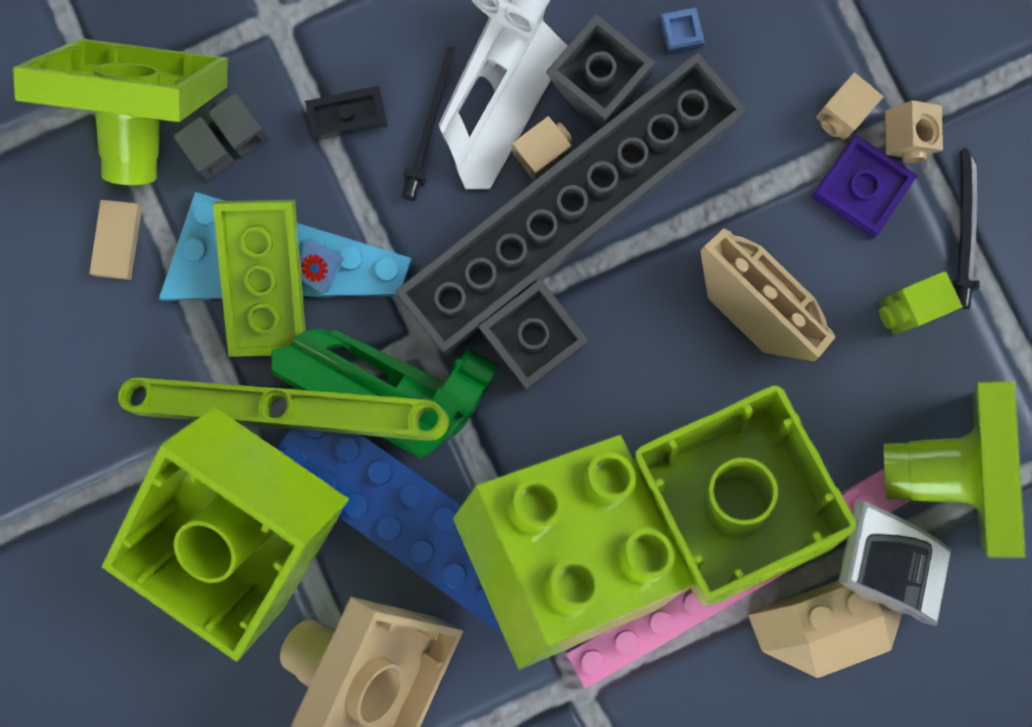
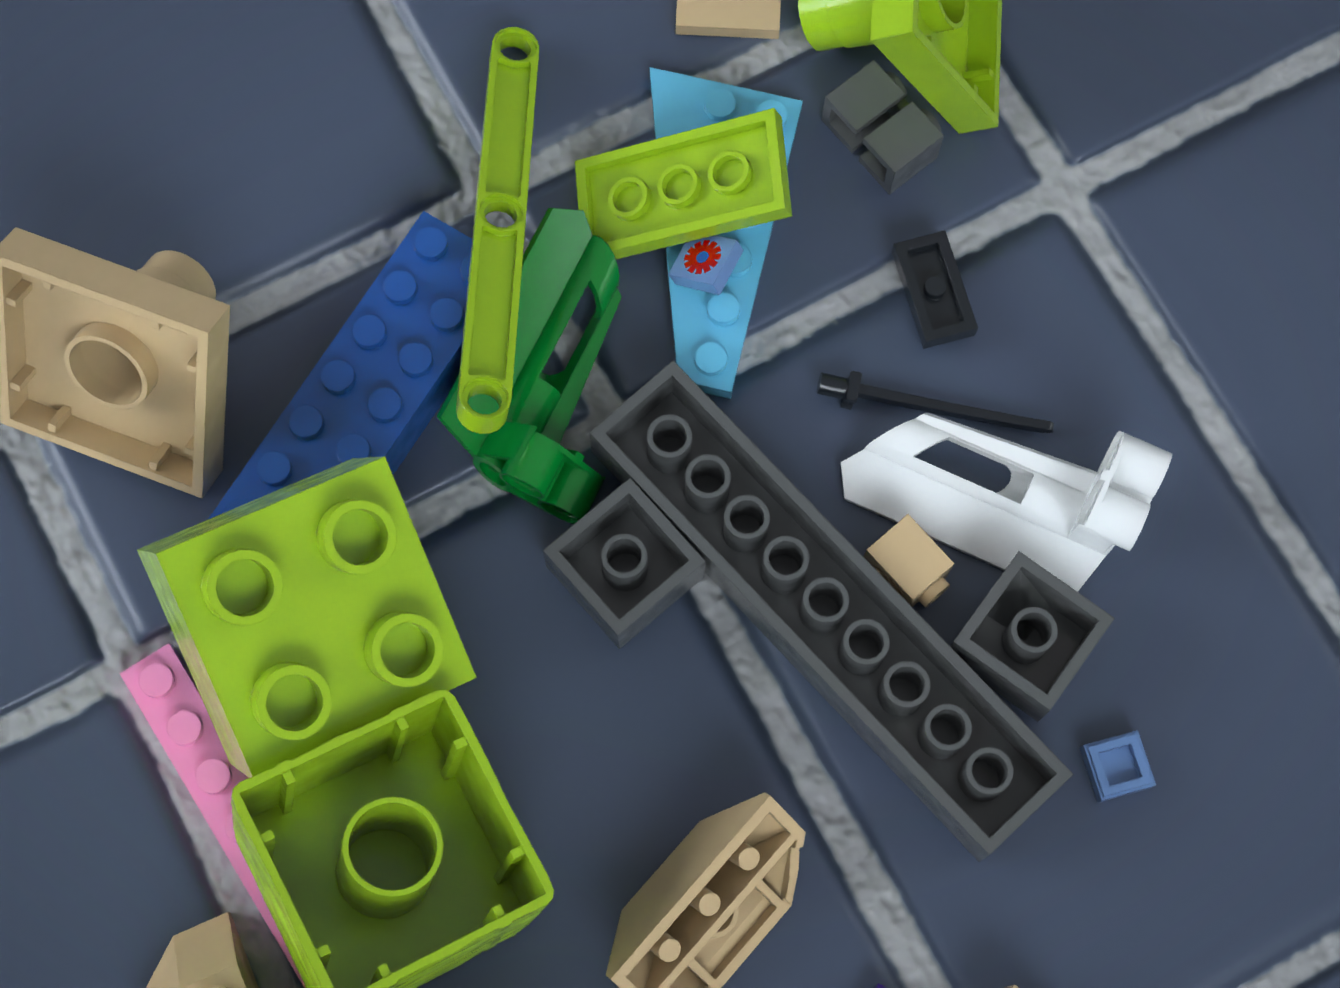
camera: 85 degrees right, 10 degrees down
lime brick [101,407,349,662] -> none

